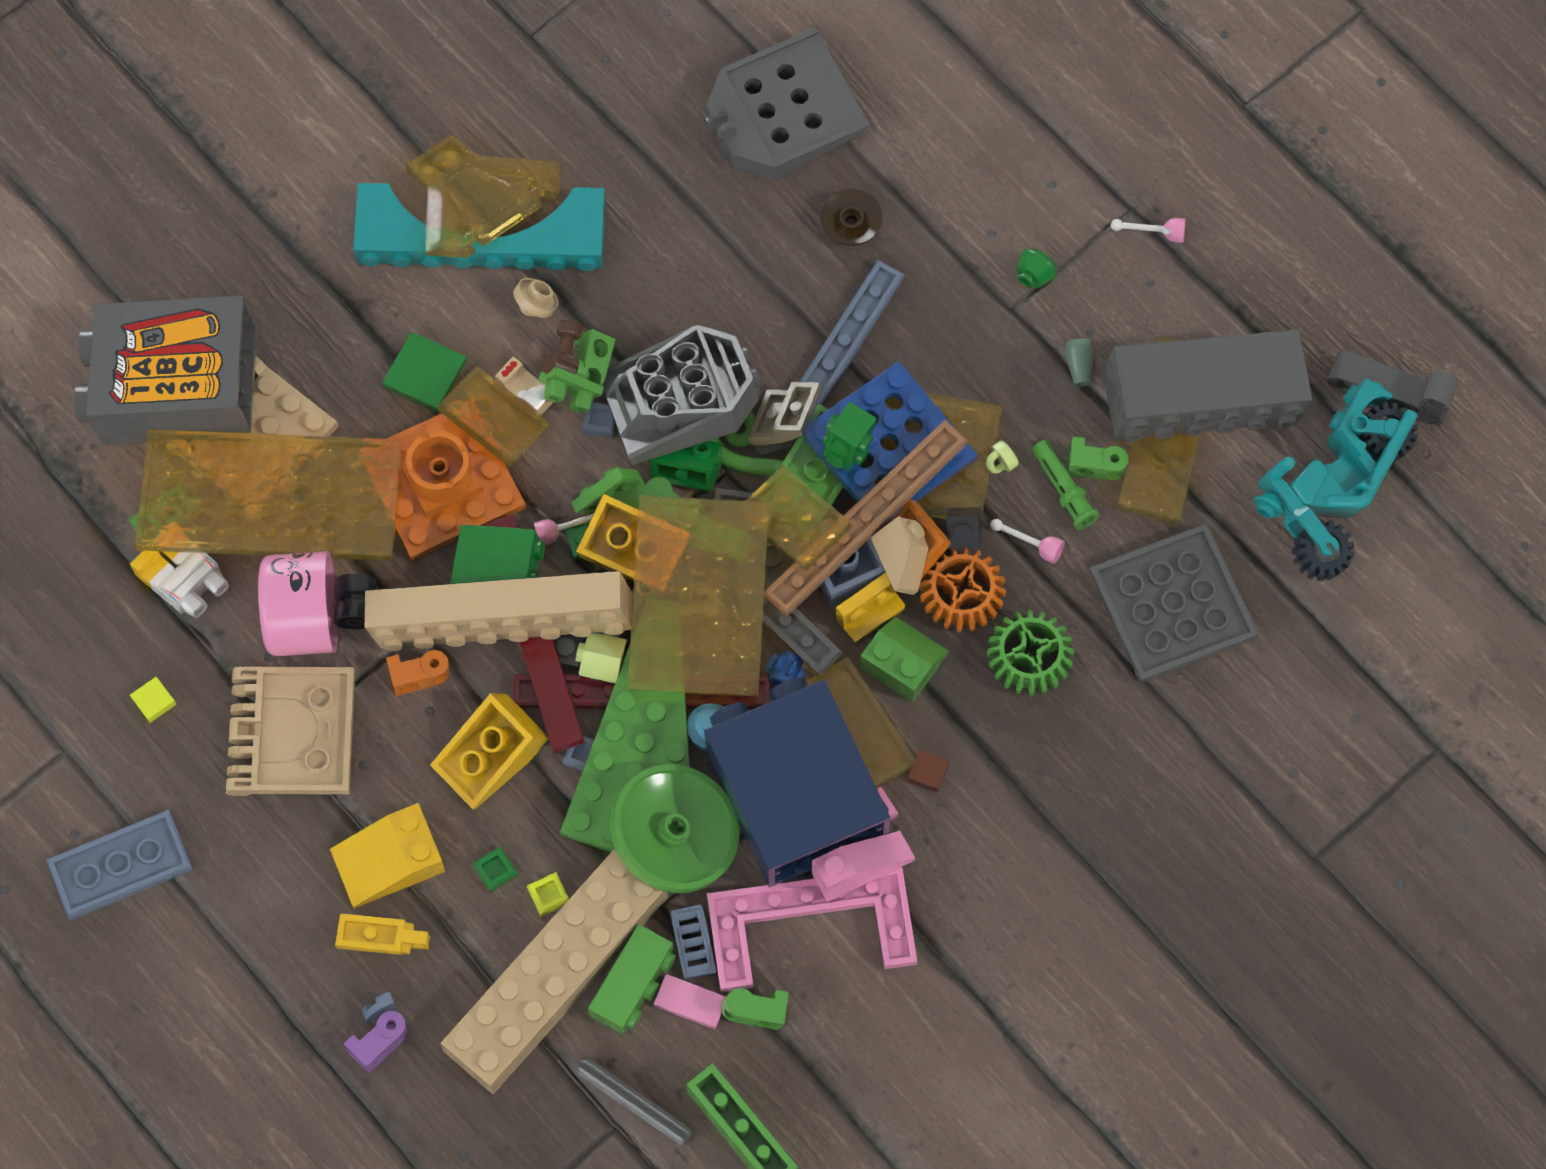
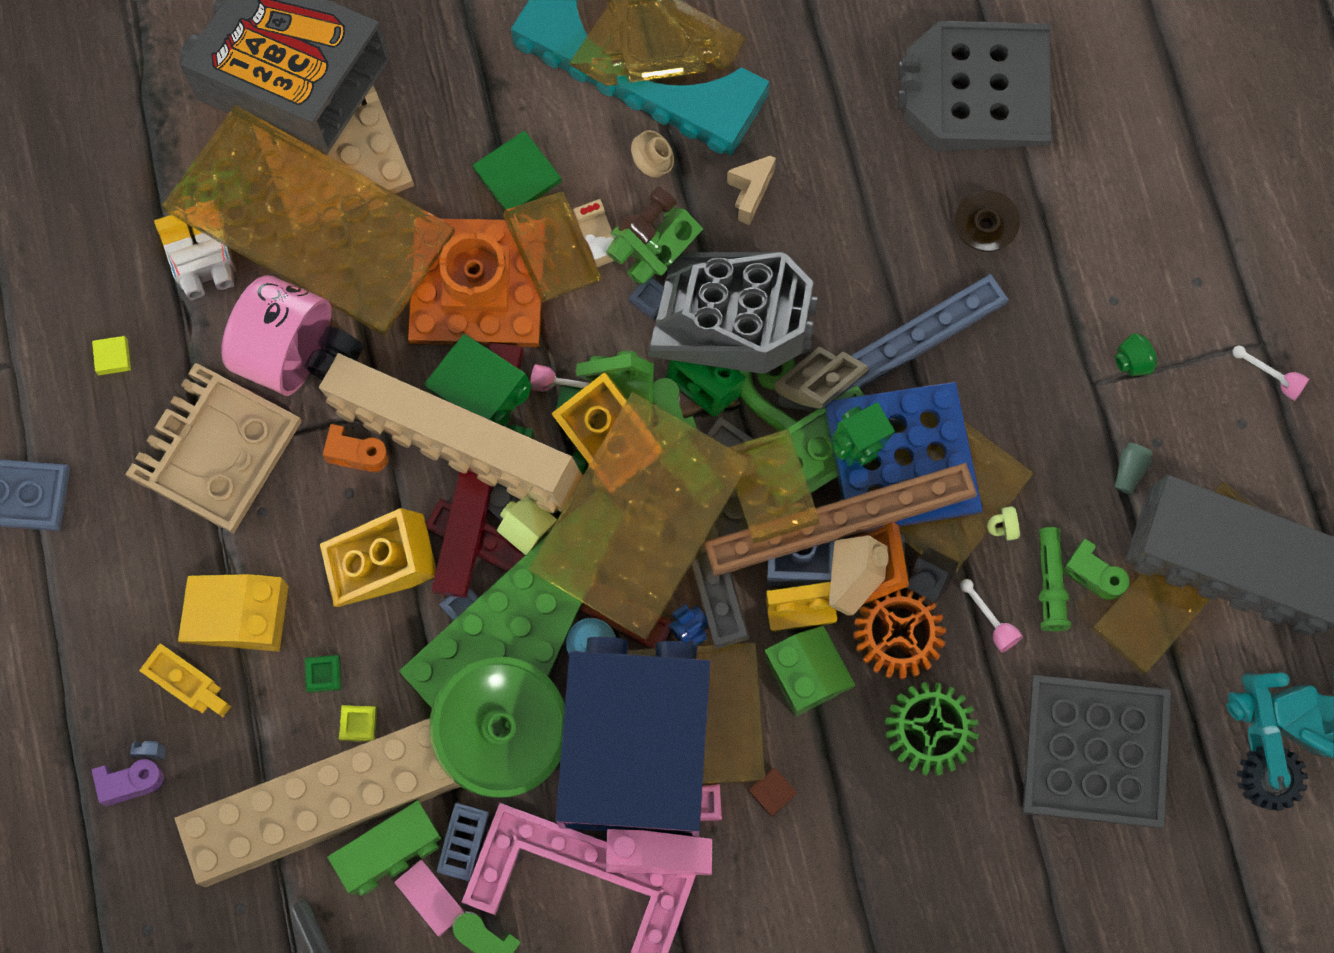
camera: 30 degrees right, 5 degrees up
none -> tan slope [727,156,776,225]

